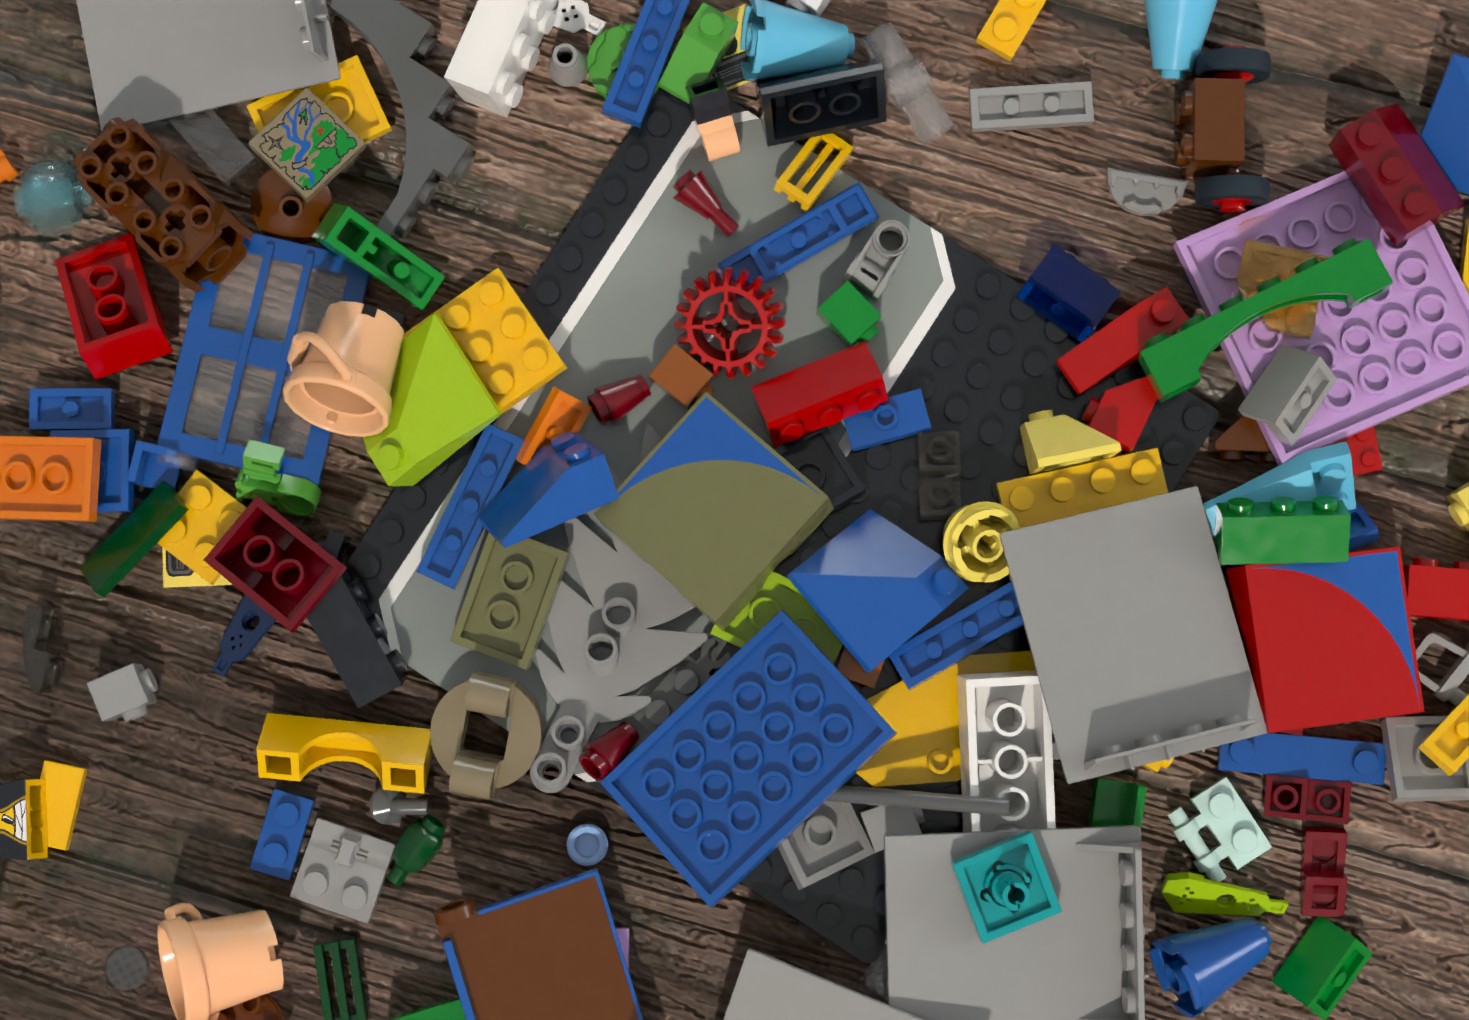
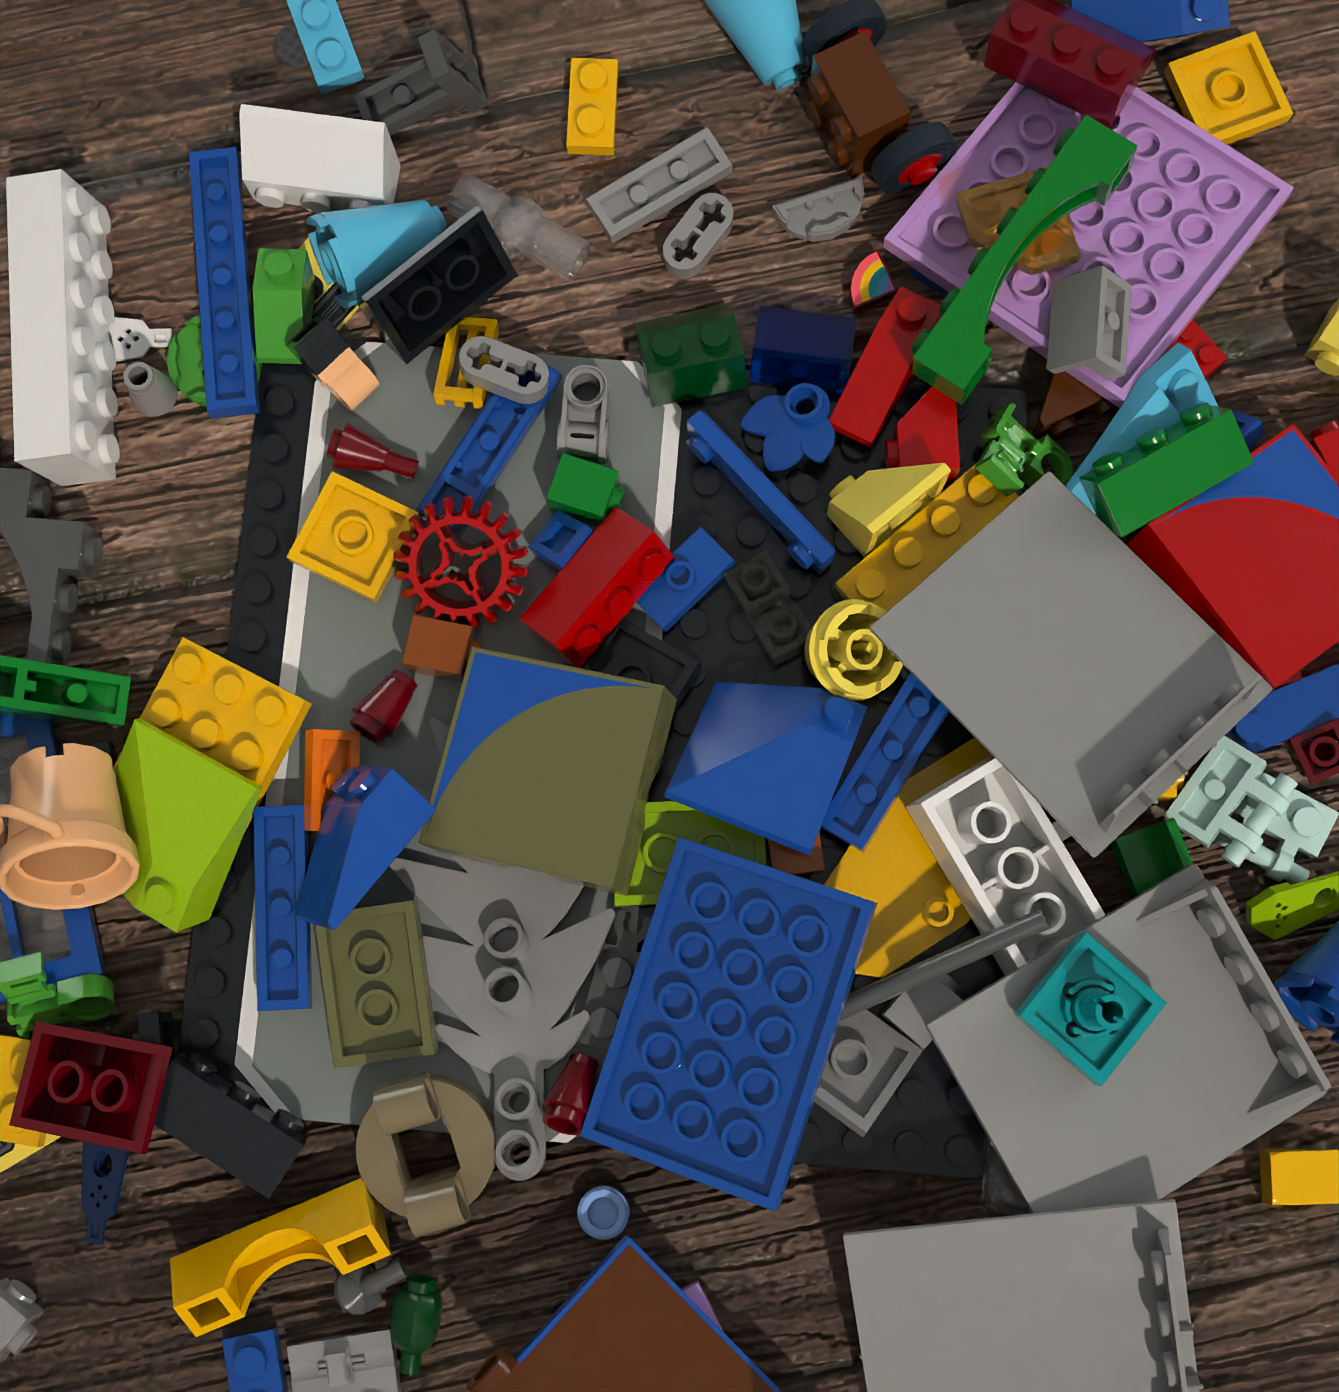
camera: 25 degrees left, 5 degrees down
none -> yellow plate [286,471,421,603]
none -> light grey beam [459,336,549,404]
none -> blue plate [528,510,594,571]
none -> dark green slope [633,304,747,407]
none -> light grey beam [663,193,733,279]
none -> blue plate [687,410,835,575]
none -> blue plate [740,383,835,471]
none -> tile [848,249,897,314]
none -> bright green piece [975,403,1073,497]
none -> light aqua plate [1164,735,1298,868]

